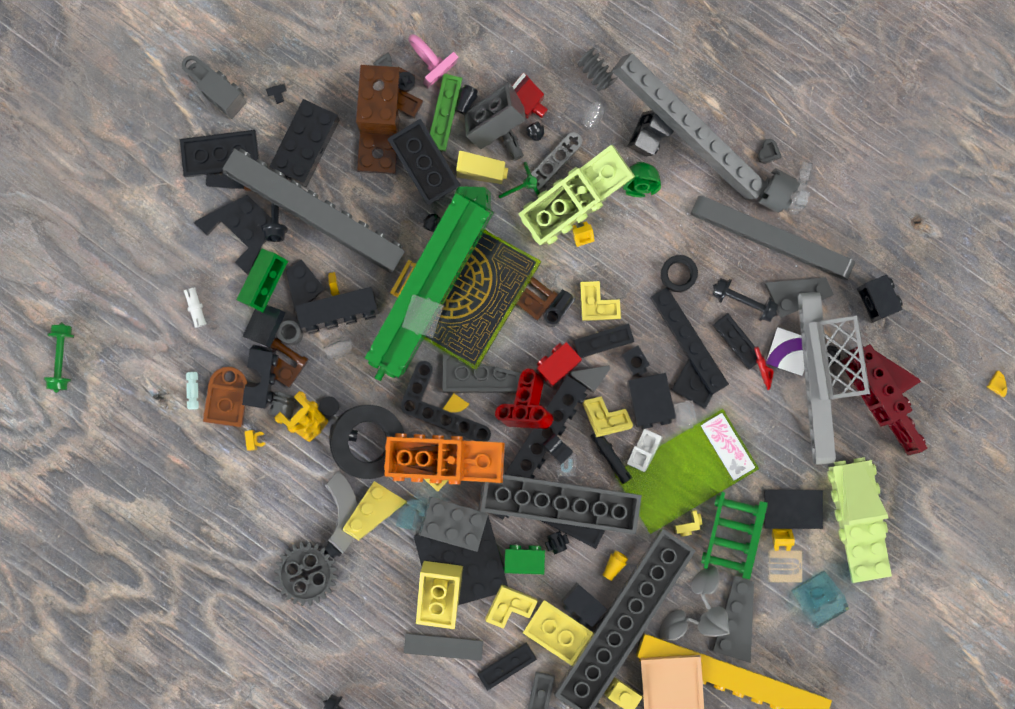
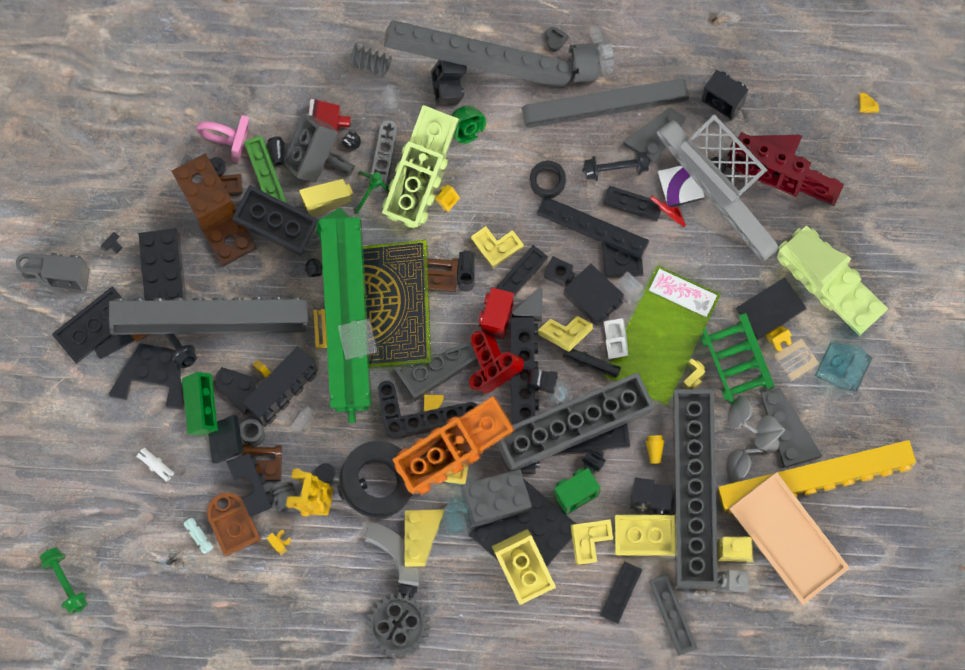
camera: 25 degrees left, 10 degrees down
dark grey tile [404,633,483,661] -> none

